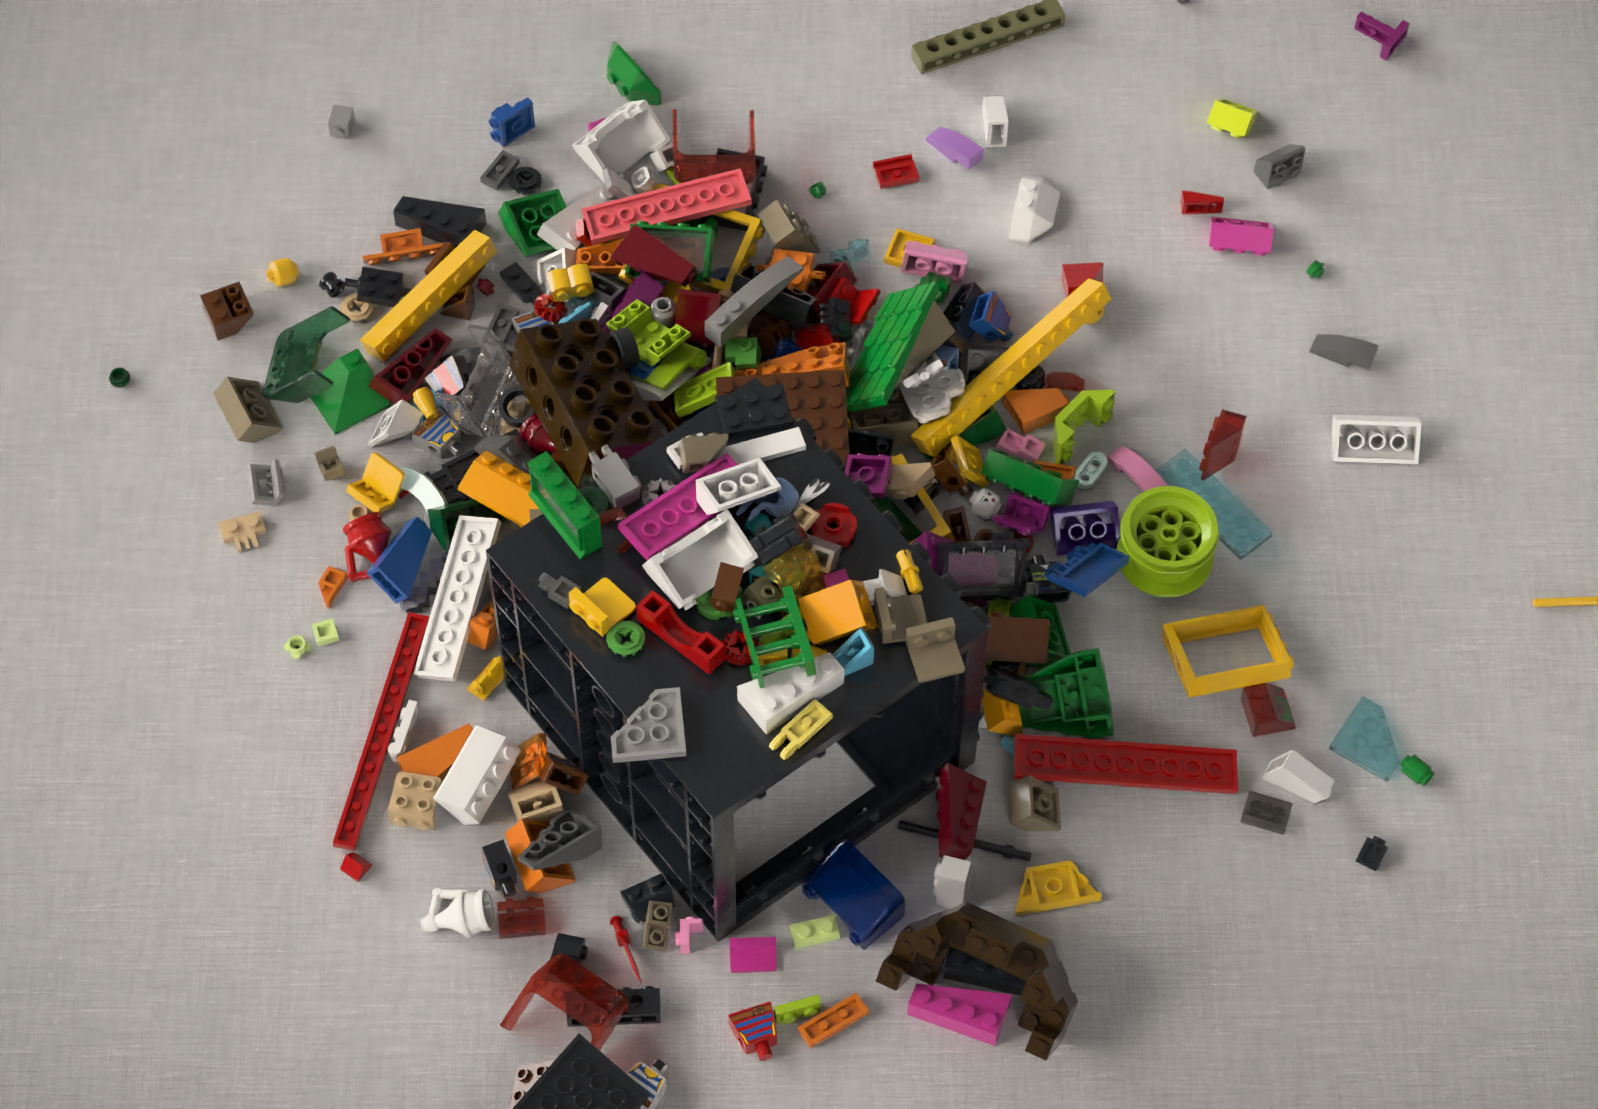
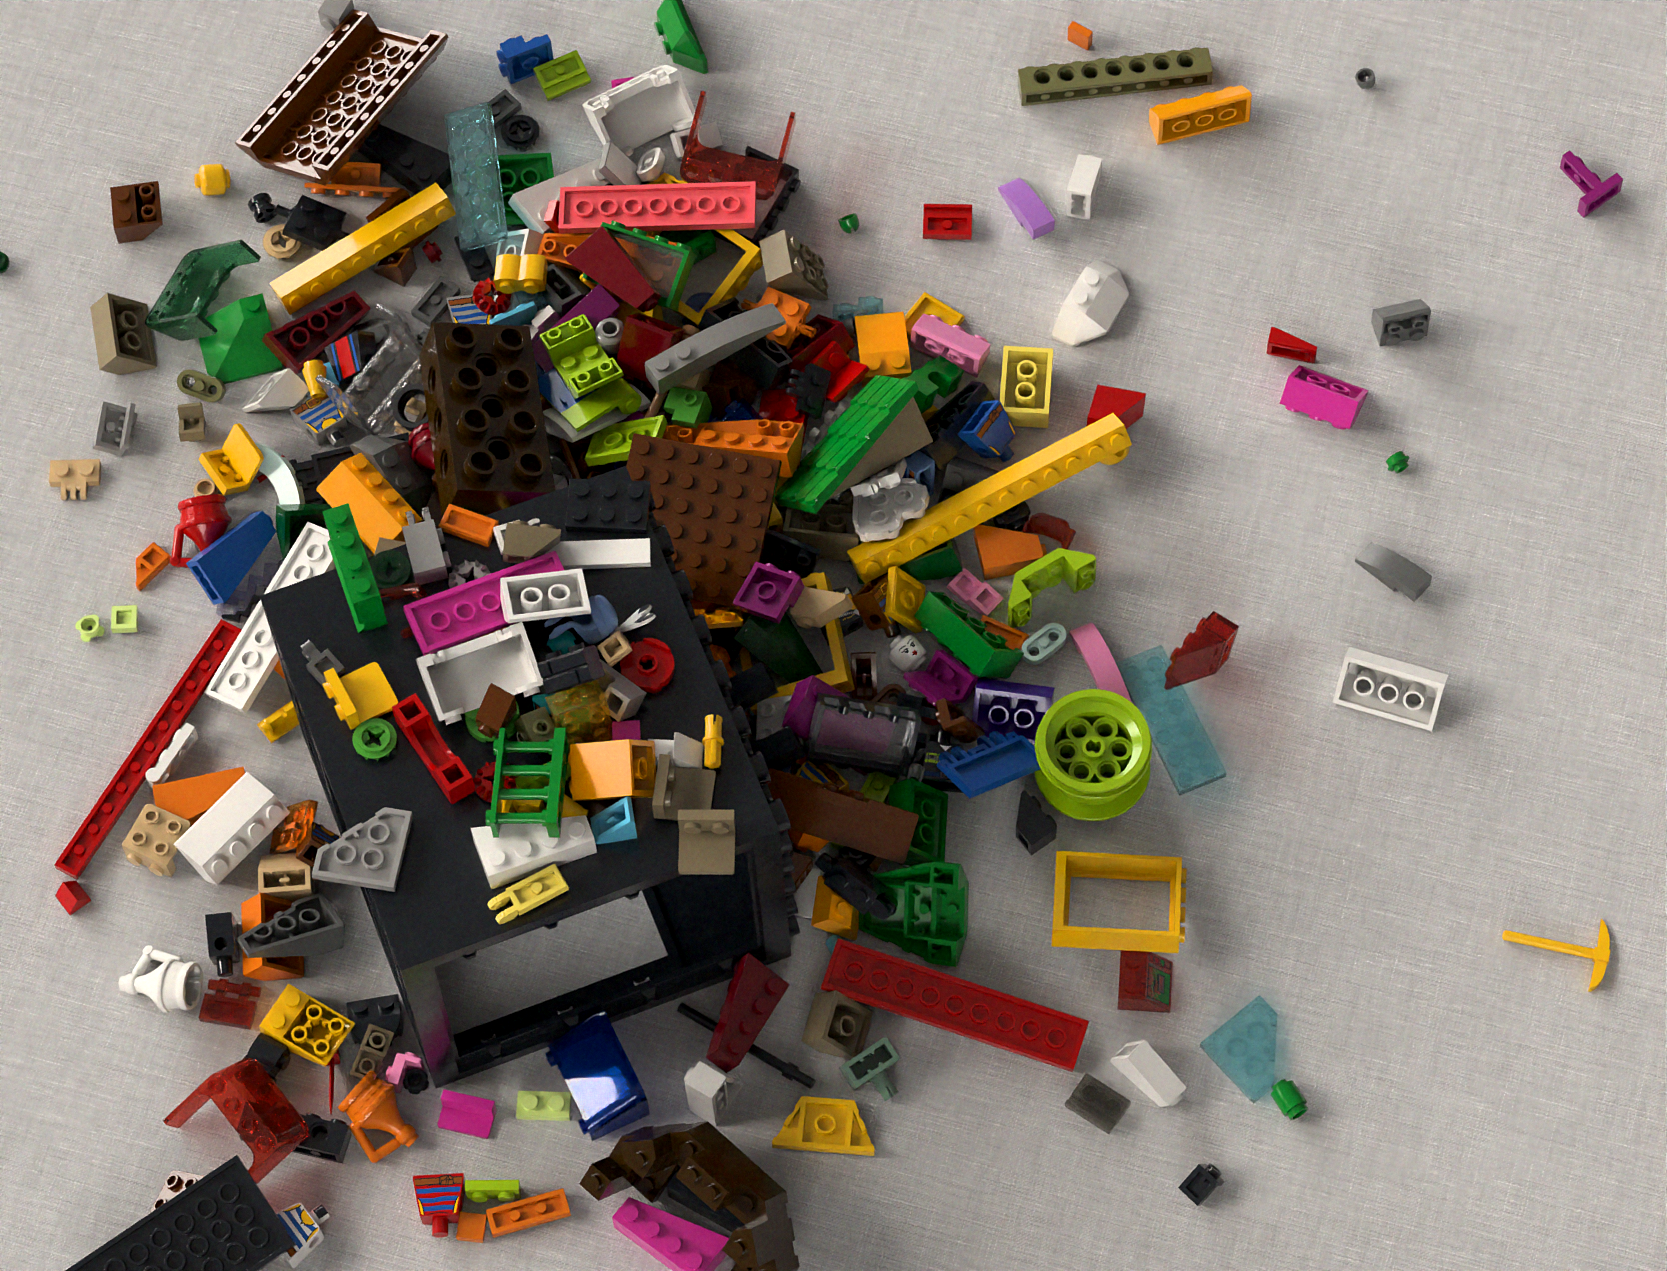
camera: 20 degrees right, 5 degrees up
black tyre [608,327,640,369] -> none
neon yellow slope [1207,98,1259,139] -> none
none -> olive plate [177,369,226,402]
none -> reddish brown slope [235,9,449,186]
none -> yellow slope [259,983,355,1067]
none -> orange piece [338,1070,419,1163]
none -> black plate [403,1069,429,1094]
none -> orange tile [438,504,499,548]
none -> clear light blue plate [444,102,508,252]
none -> orange tile [456,1212,487,1243]
none -> lime plate [533,50,591,101]
none -> sand green brick [839,1036,900,1101]
none -> light orange slope [854,311,912,387]
none -> reddish brown bracket [936,698,985,743]
none -> light yellow brick [1000,346,1053,428]
none -> black slope [1016,790,1057,856]
none -> orange tile [1068,21,1093,51]
none -> light orange slope [1149,85,1252,145]

